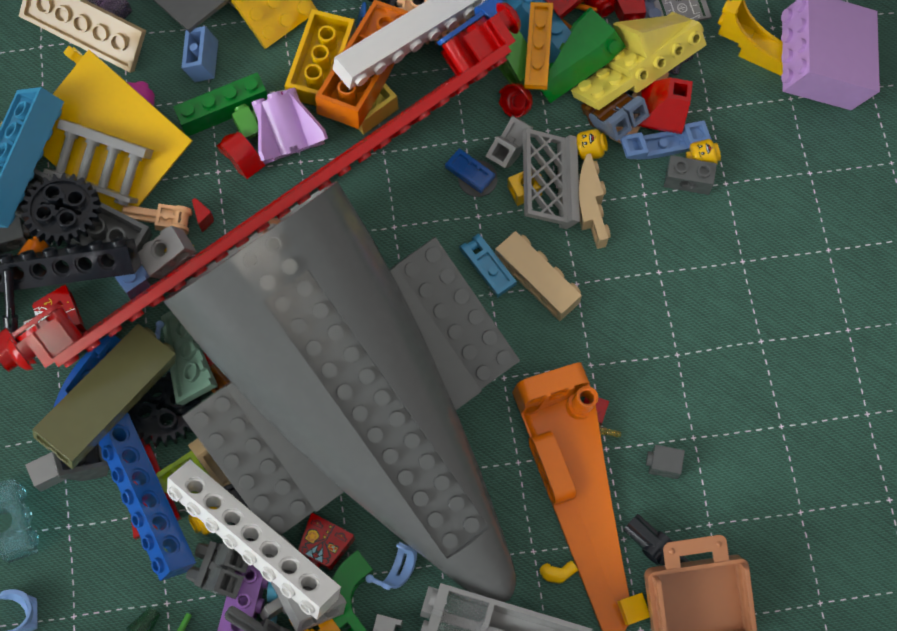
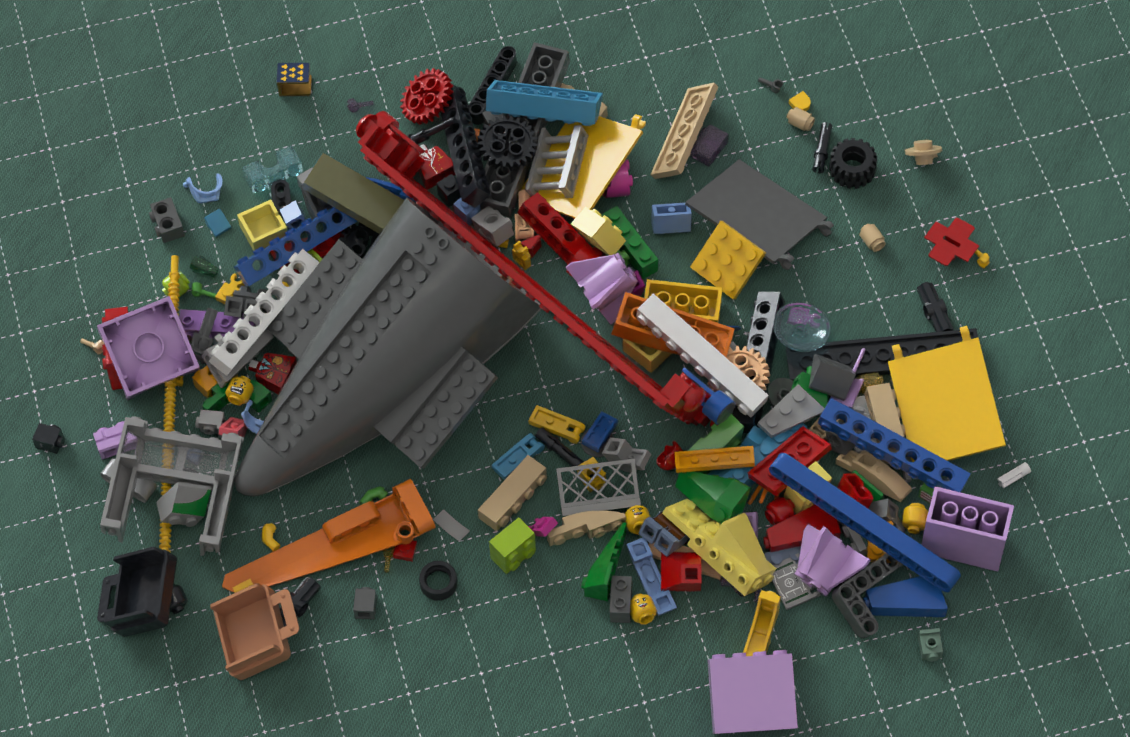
camera: 85 degrees right, 10 degrees down
none -> dark azure slope [204,209,231,237]
none -> yellow plate [215,273,244,304]
none -> coral slope [218,417,247,437]
none -> yellow head [225,376,254,406]
none -> light yellow piece [237,200,287,251]
none -> black plate [271,179,291,215]
none -> brick [280,200,307,229]
none -> bright green arm [359,486,388,505]
none -> black tyre [419,561,457,600]
none -> light grey sticker [433,510,470,541]
none -> black brick [437,174,461,208]
none -> lime brick [489,517,536,574]
none -> yellow plate [512,240,531,271]
none -> red brick [517,192,588,265]
none -> yellow plate [528,405,586,444]
none -> dark pink plate [528,517,558,537]
none -> black pin [535,427,585,471]
none -> light yellow brick [571,207,626,255]
none -> green wedge [581,522,627,602]

